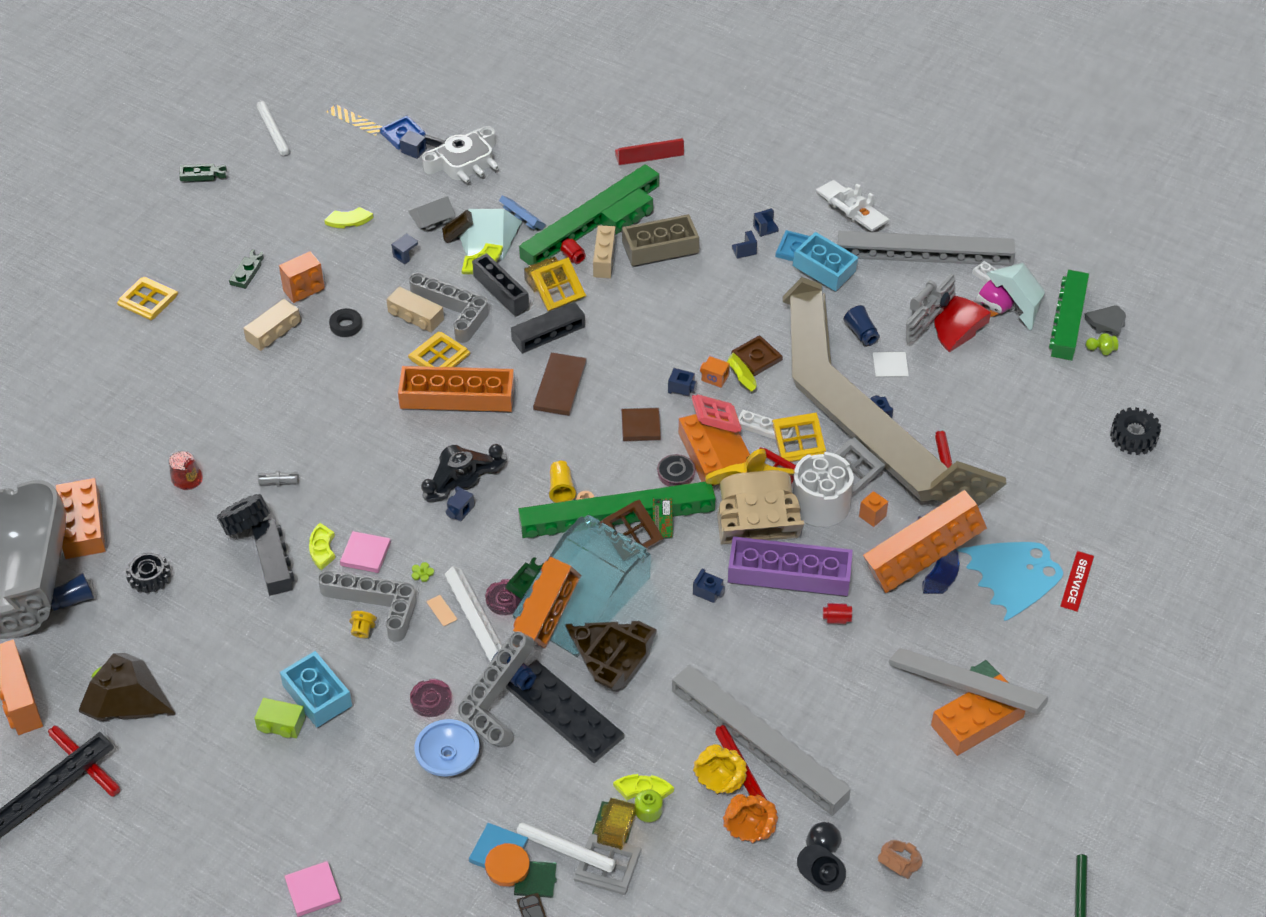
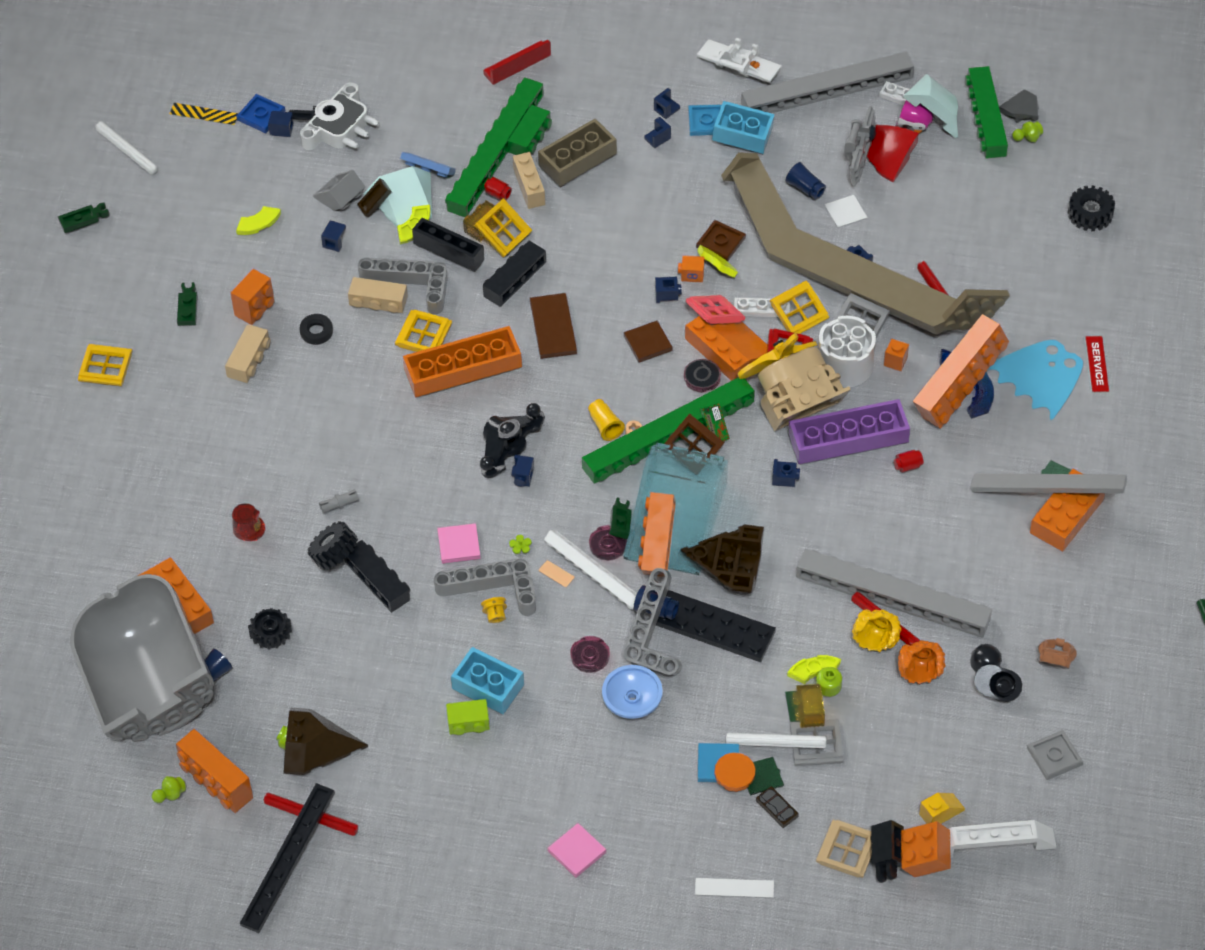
camera: 20 degrees left, 5 degrees up
neon yellow tile [309,523,335,571] -> none

